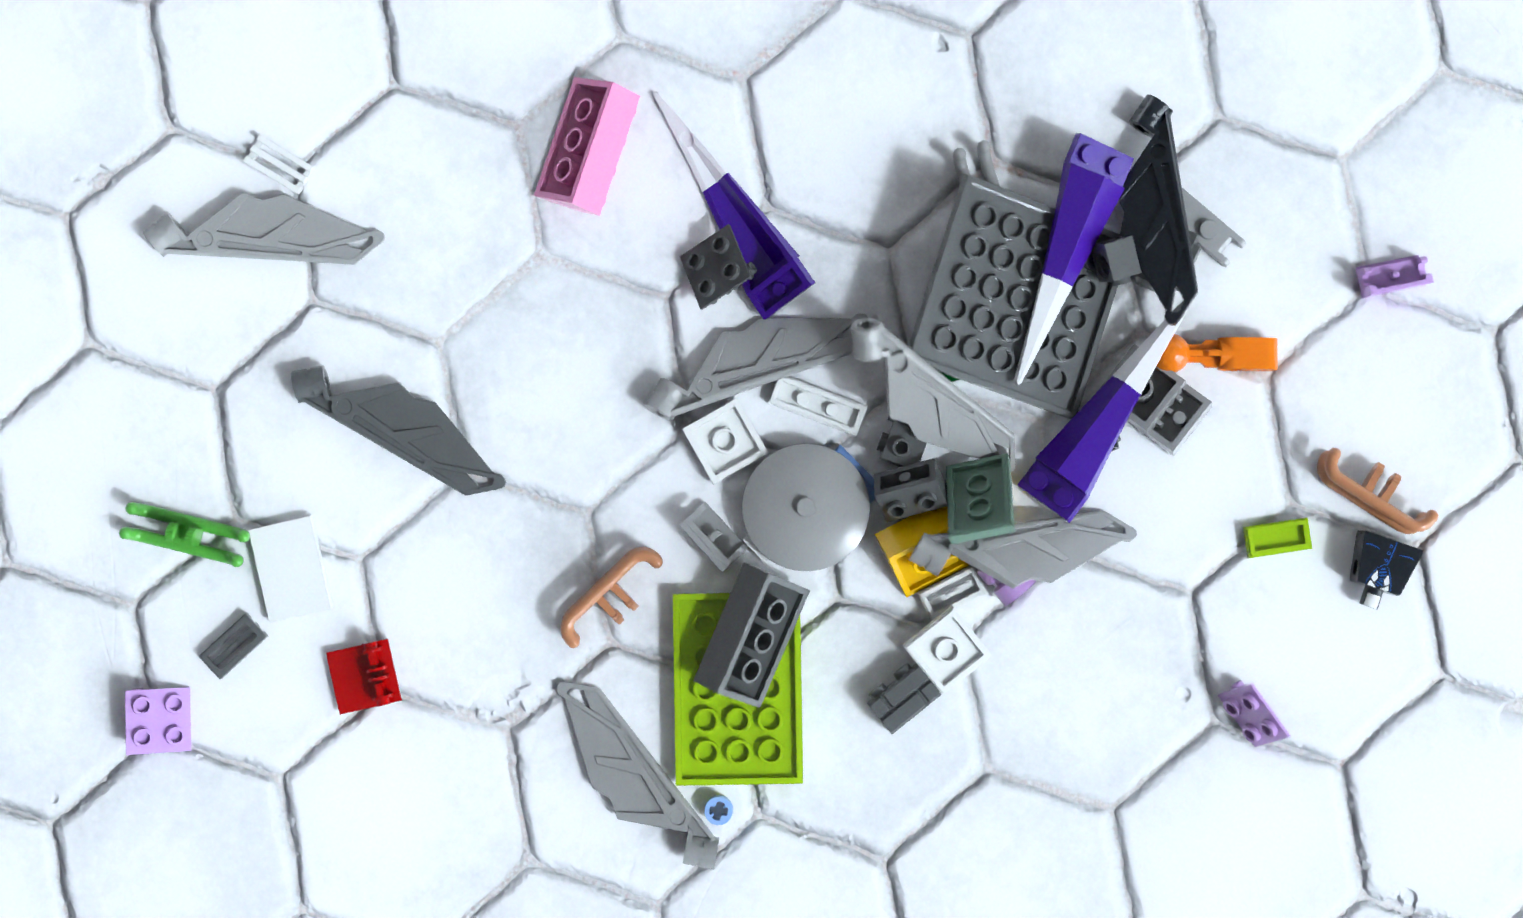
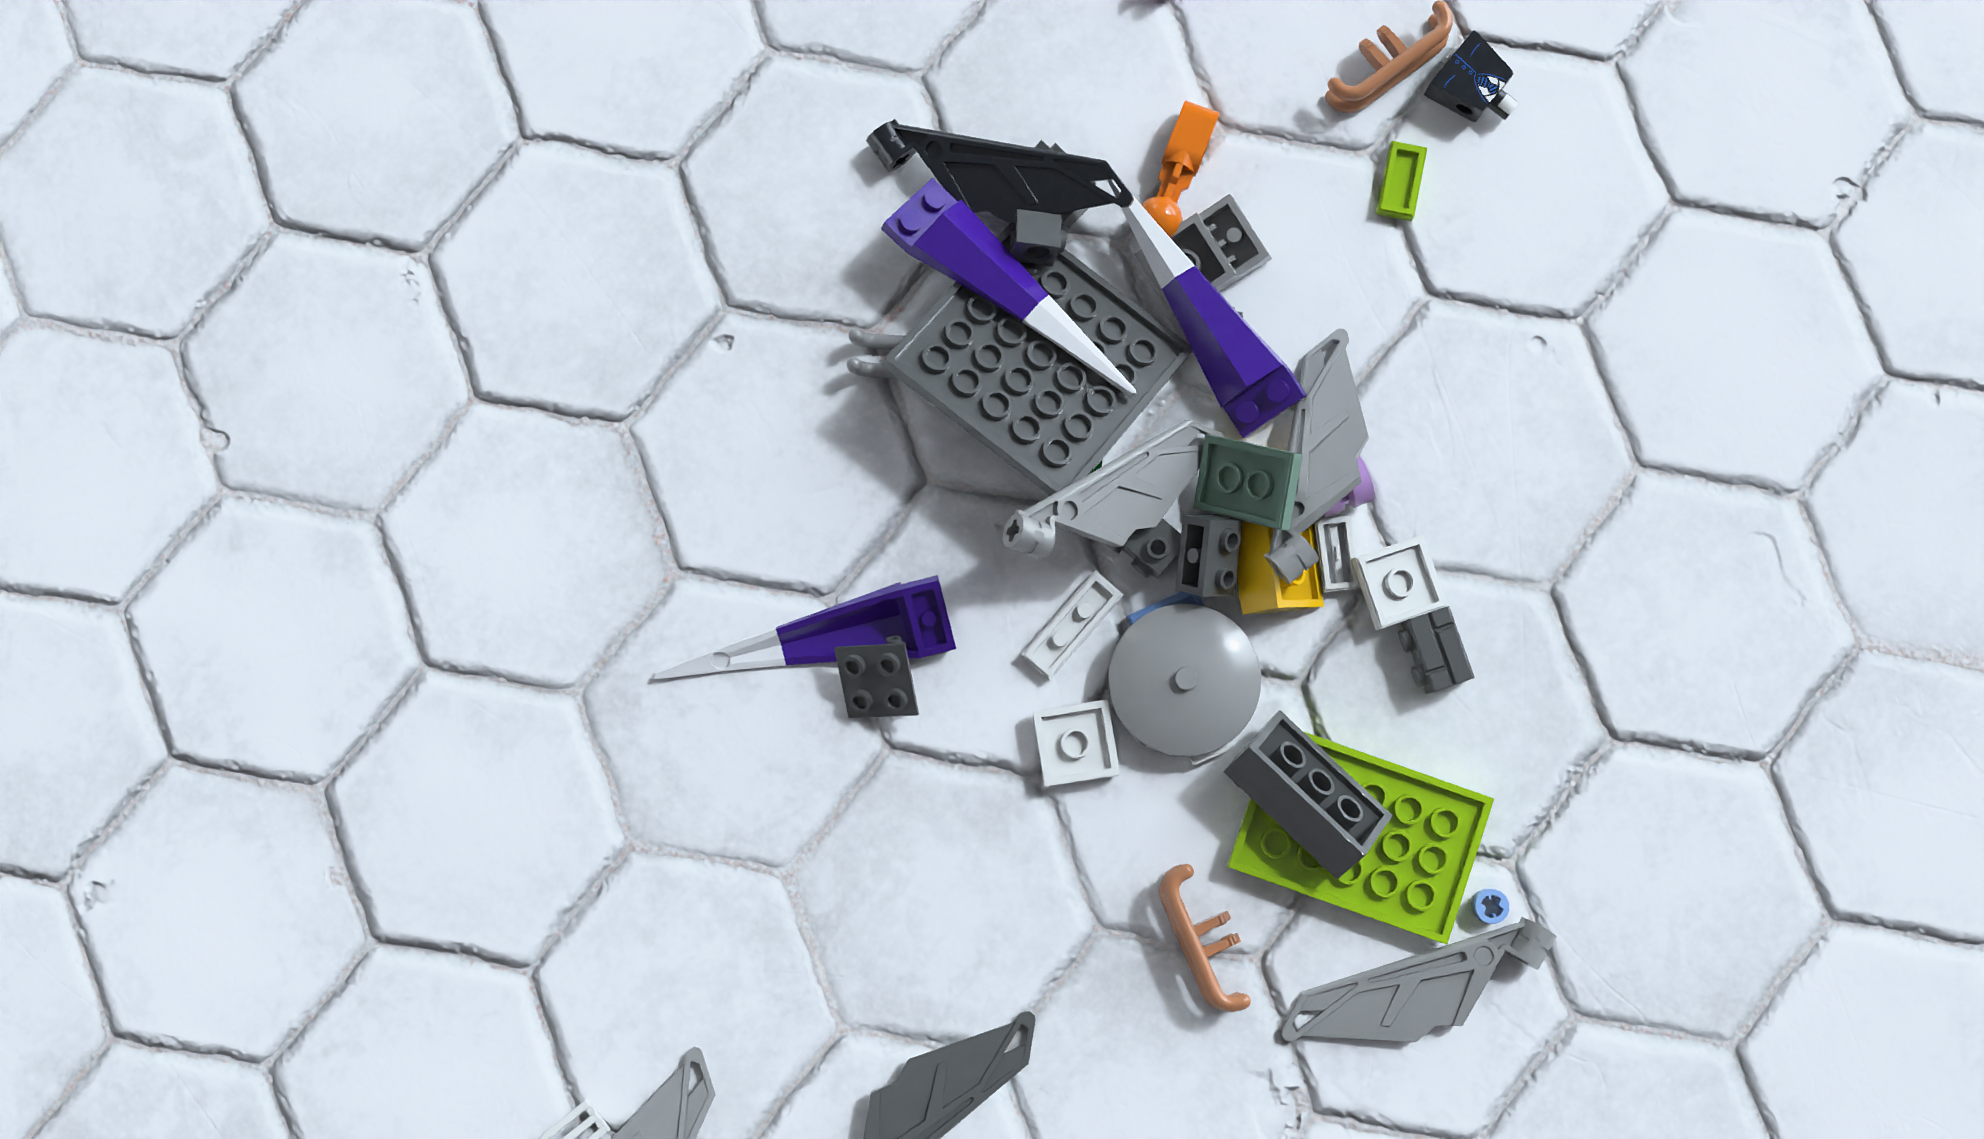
camera: 70 degrees left, 5 degrees down
bright pink slope [534,77,640,216] -> none
light grey wing [645,314,868,421] -> none
light grey hinge [679,502,748,572] -> none
light grey hinge [1182,188,1246,267] -> none
lavender hinge [1218,680,1290,747] -> none

